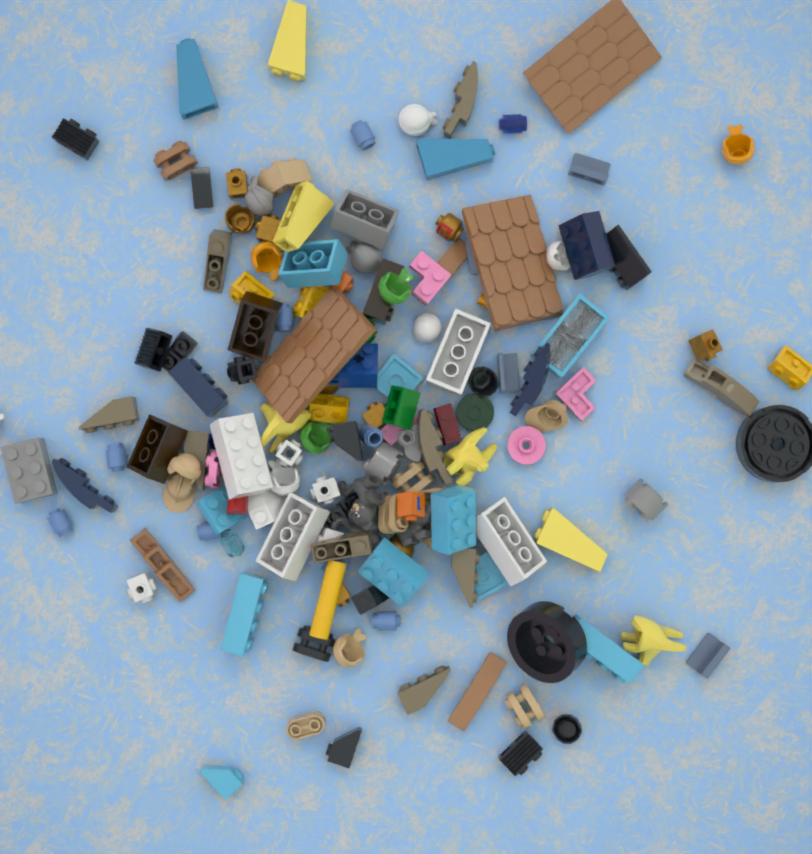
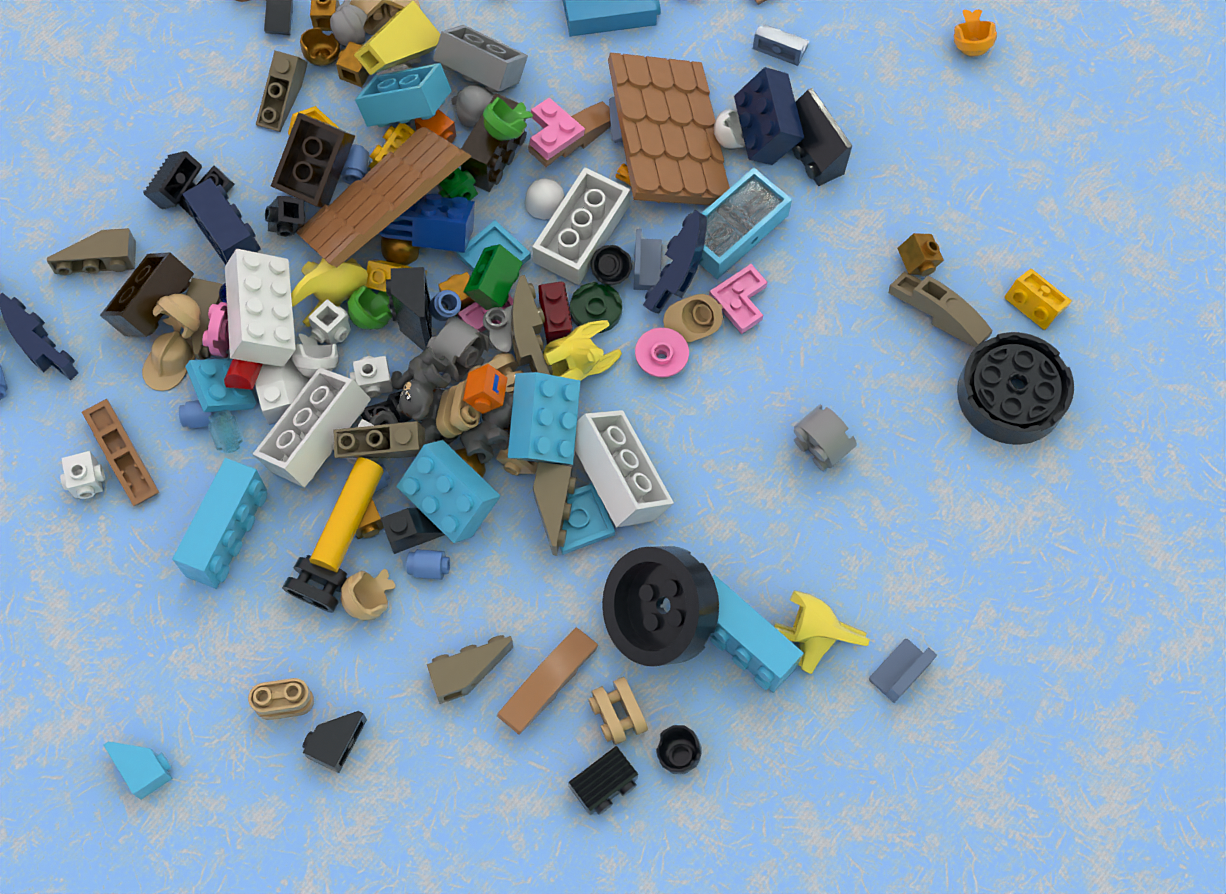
camera: 10 degrees right, 20 degrees down
medium blue brick [106,443,127,472] -> none
light orange hat [251,242,283,281] -> none
pearl gold head [435,213,464,242] -> none
light yellow slope [534,508,608,572] -> none

